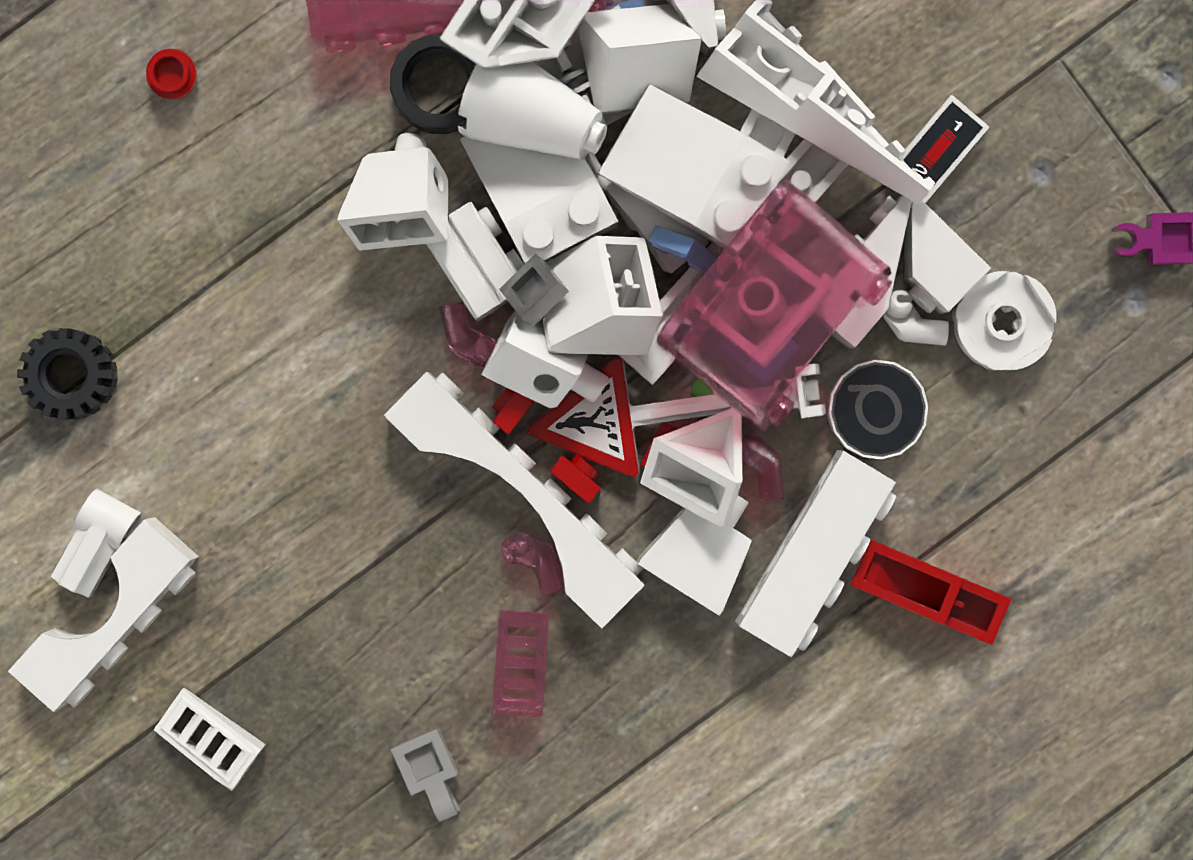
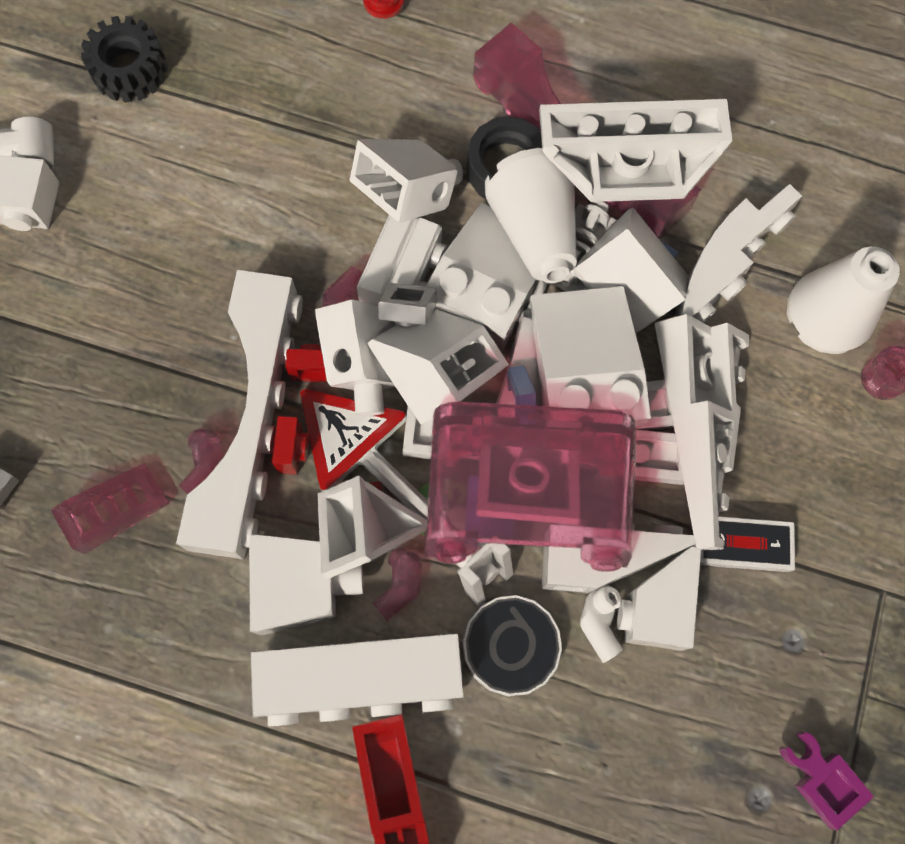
camera: 50 degrees right, 15 degrees down
white plate [952,271,1056,371] -> none

